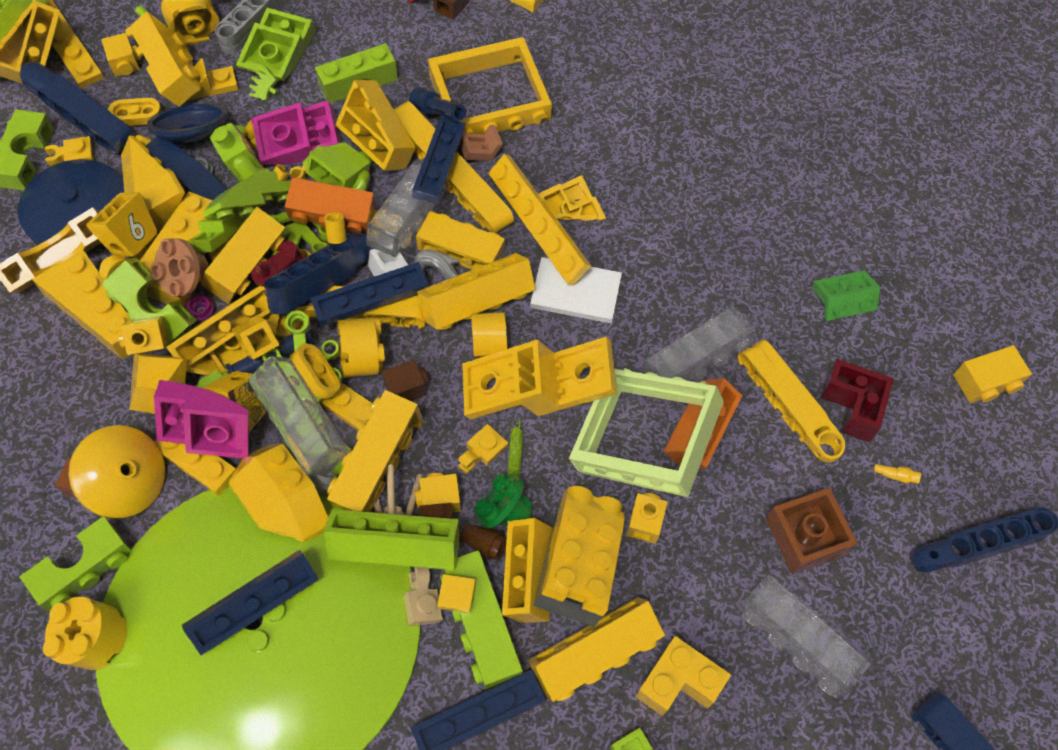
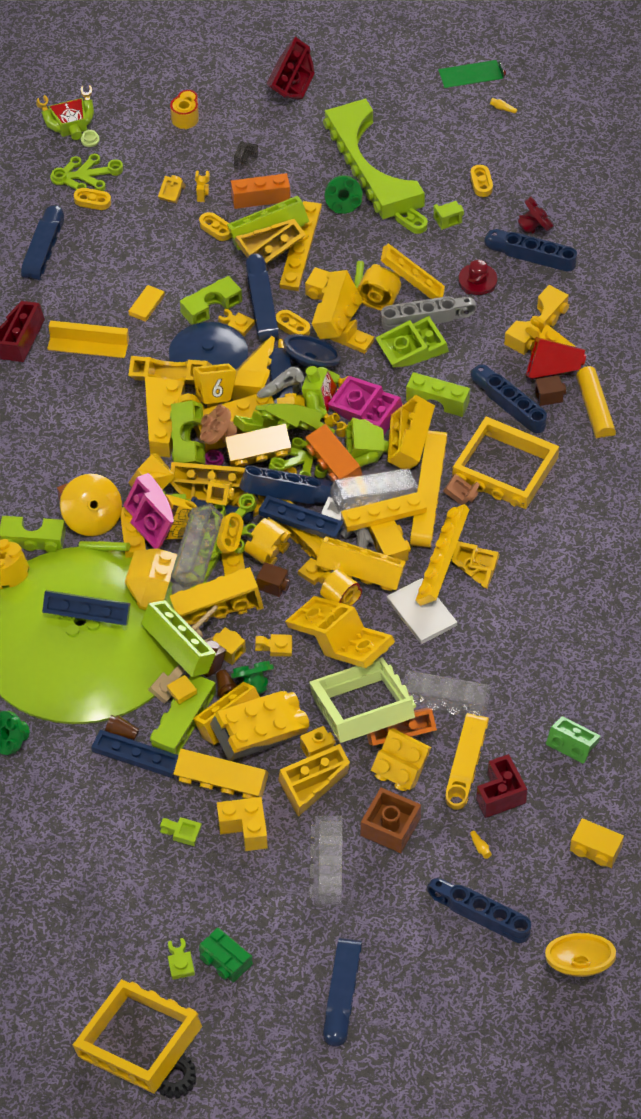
camera: 50 degrees right, 10 degrees down
yellow brick [118,316,169,355] -> none
lime piece [249,66,278,100] -> none
dark red piece [251,241,304,287] -> none
yellow hinge [324,212,347,244] -> none
dark blue pin [409,87,466,122] -> none
dark blue plate [412,116,466,205] -> none
lime piece [507,419,524,477] -> none
none -> lime piece [79,541,130,551]
none -> reddish brown cone [105,715,139,741]
none -> light grey piece [257,367,304,398]
none -> yellow plate [277,393,306,407]
none -> yellow wedge [279,744,350,817]
none -> yellow plate [298,558,331,586]
none -> yellow plate [341,491,427,532]
none -> yellow plate [371,728,431,791]
none -> dark blue piece [470,364,547,433]

